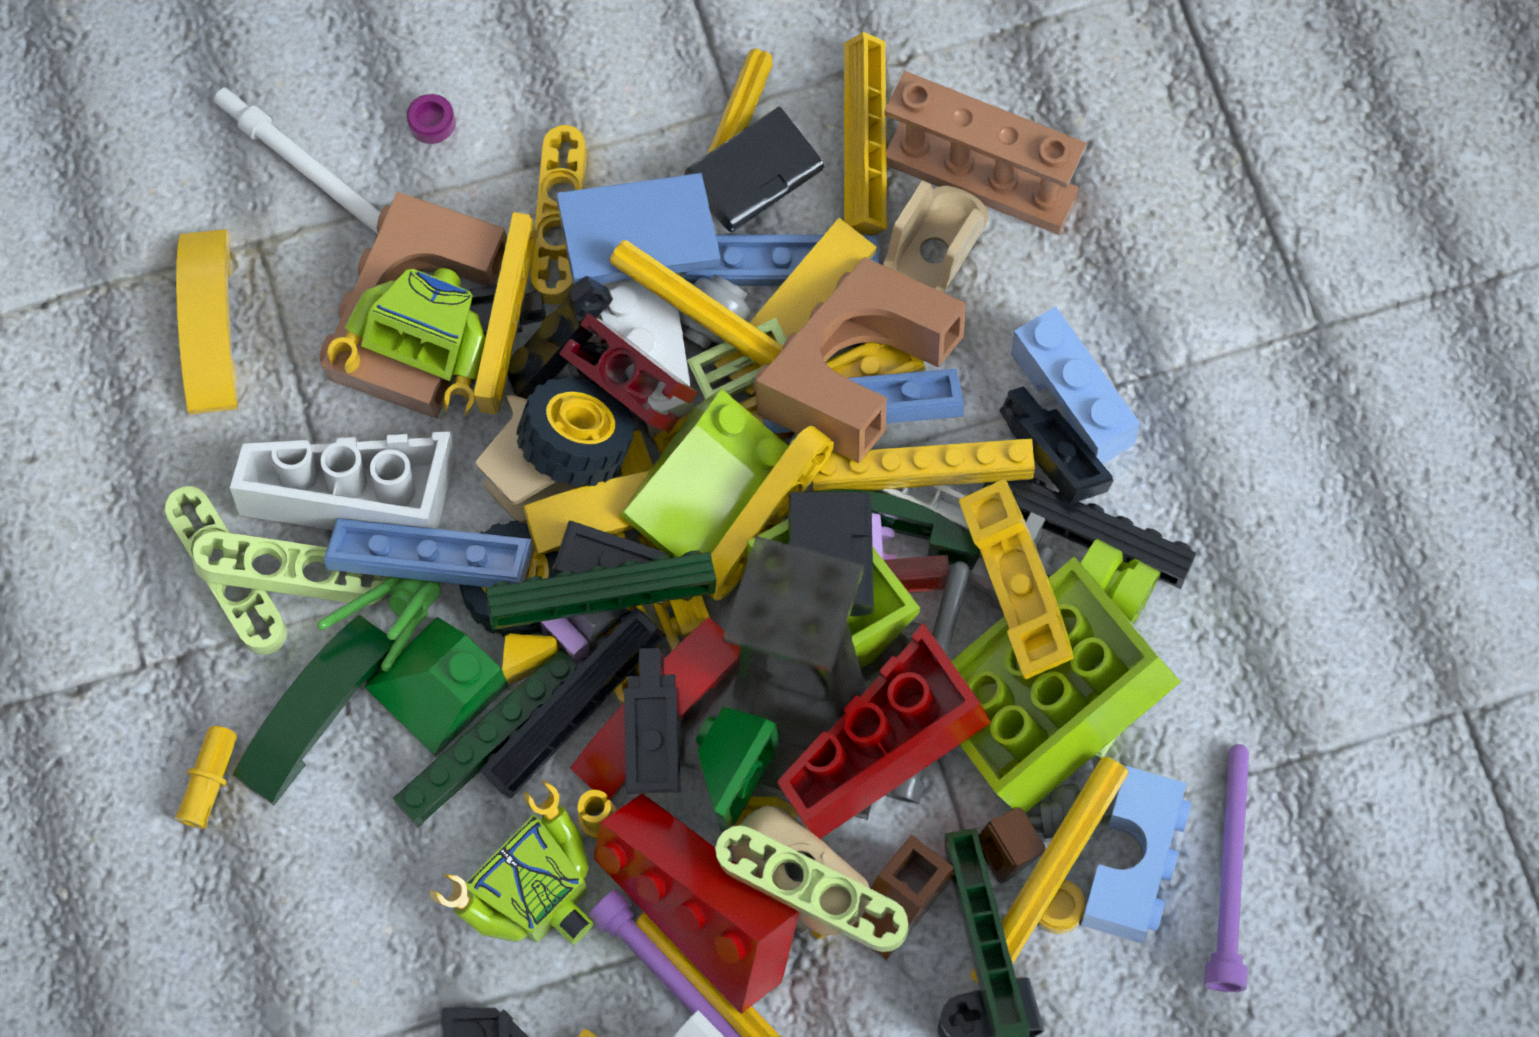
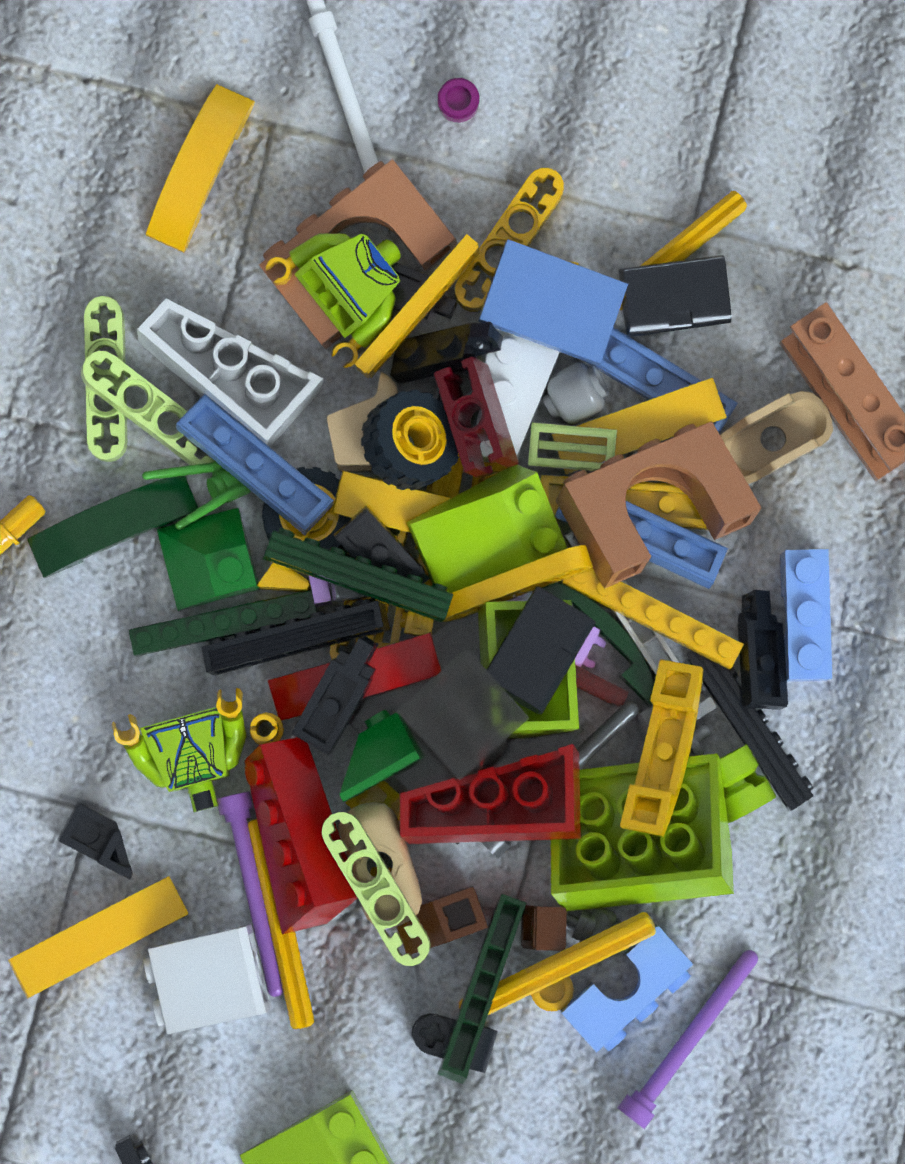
camera: 30 degrees right, 15 degrees up
yellow axle [609,240,783,367] -> none
yellow piece [844,32,887,235] -> none

